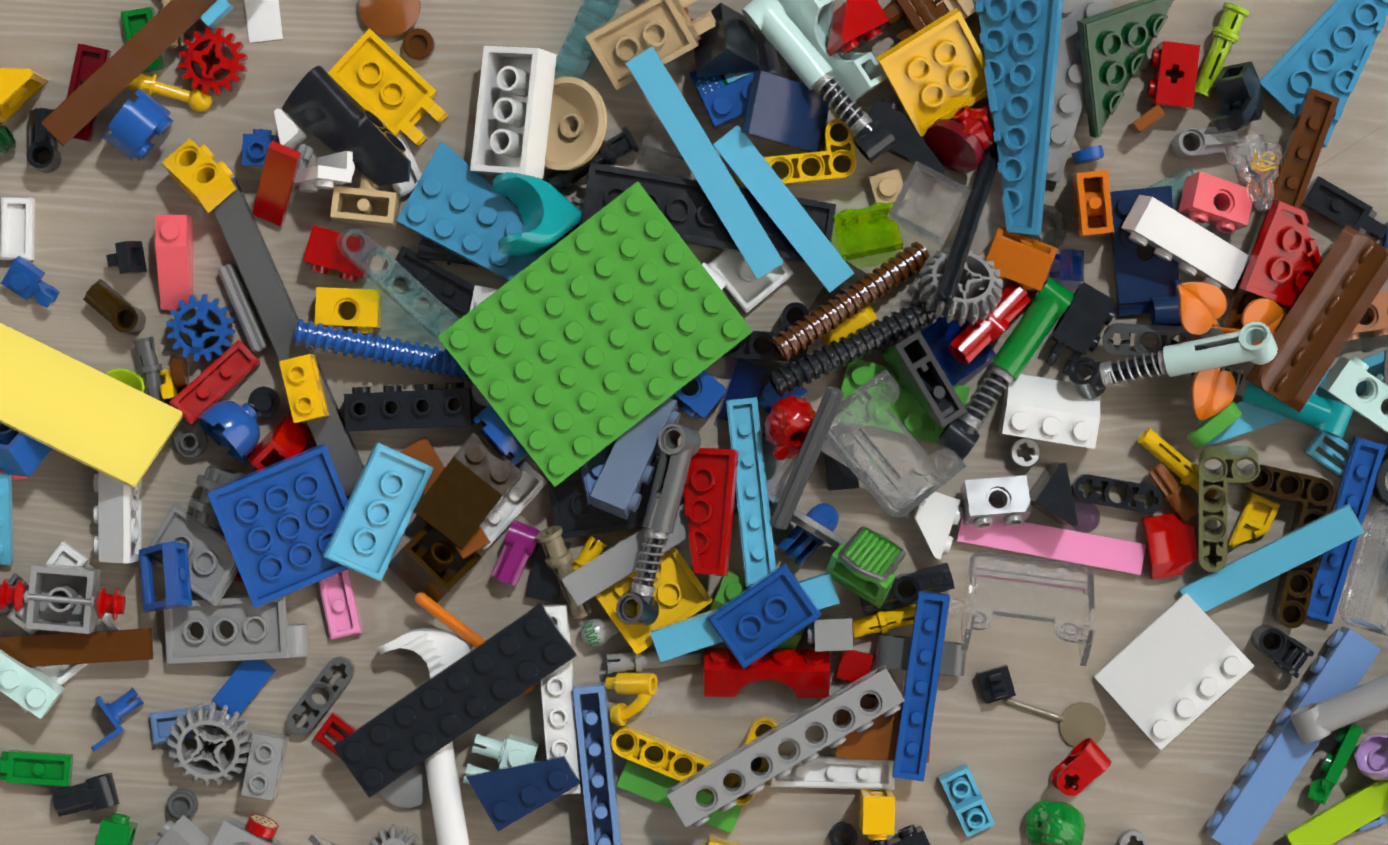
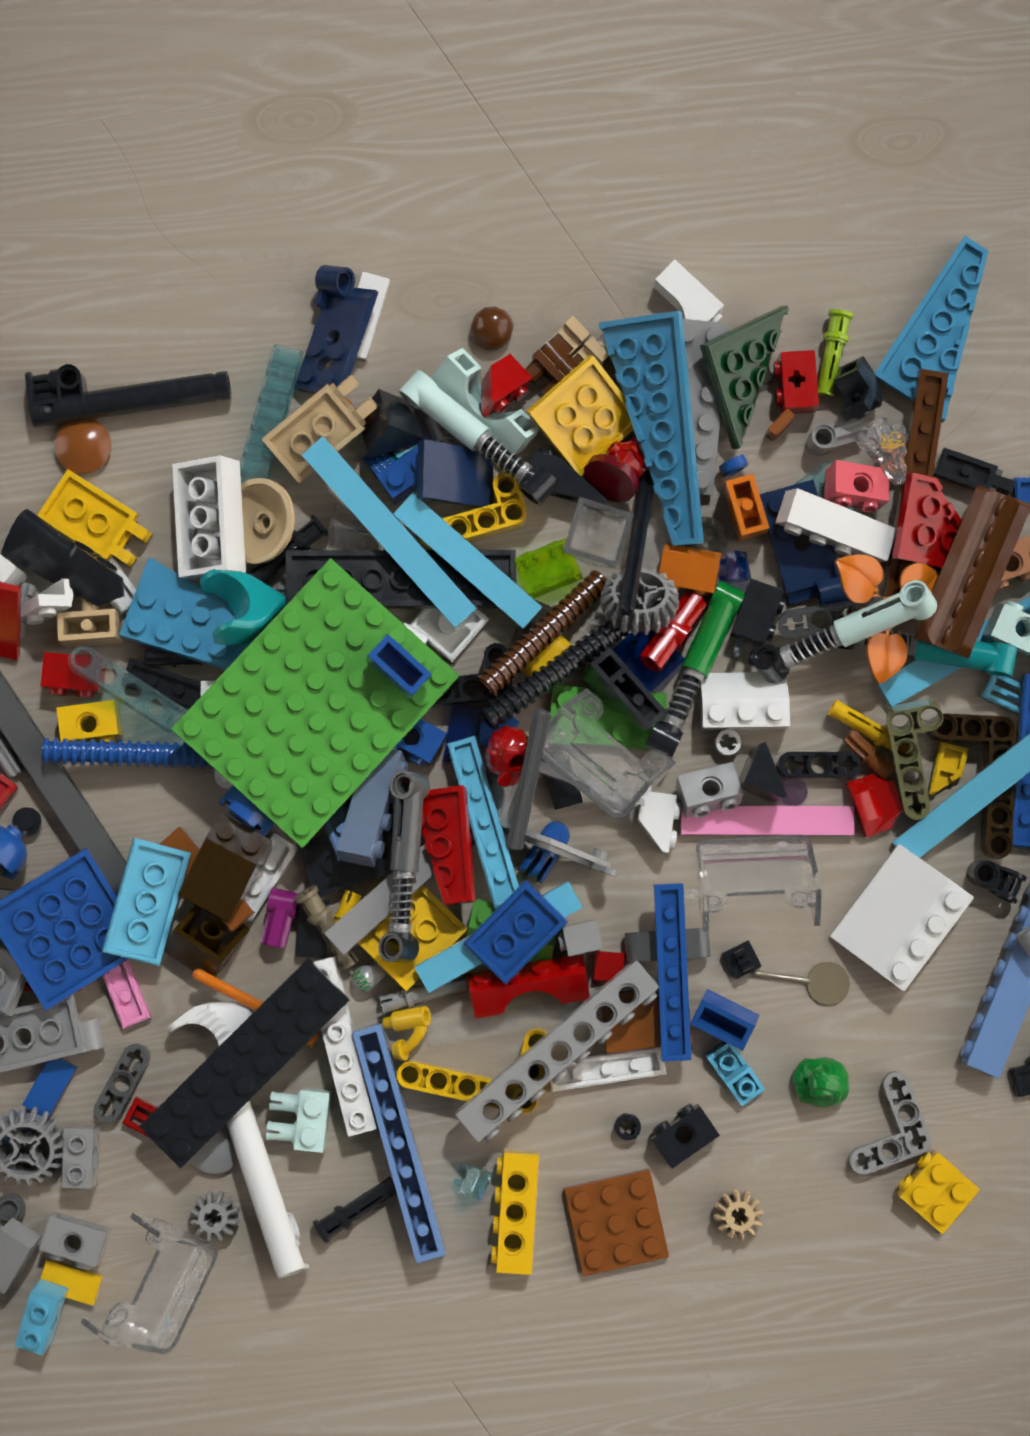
camera: 10 degrees left, 5 degrees down
red tile [245,814,279,839] -> none
red slope [247,411,312,470] -> none
yellow brick [279,354,330,423] -> none
black brick [344,382,473,432] -> none
reddish brown tile [403,28,435,61] -> none
dark blue wing [466,755,580,831] -> none
bright green tile [616,760,743,834] -> none
bright green piece [826,526,906,608] -> none
yellow pin [852,604,916,639] -> none
black piece [859,562,955,614] -> none
yellow brick [859,789,895,840] -> none
tan plate [868,168,907,207] -> none
red piece [1051,738,1112,796] -> none
bright green beam [1186,401,1243,450] -> none
none -> blue piece [366,634,432,700]
none -> blue piece [690,989,759,1051]

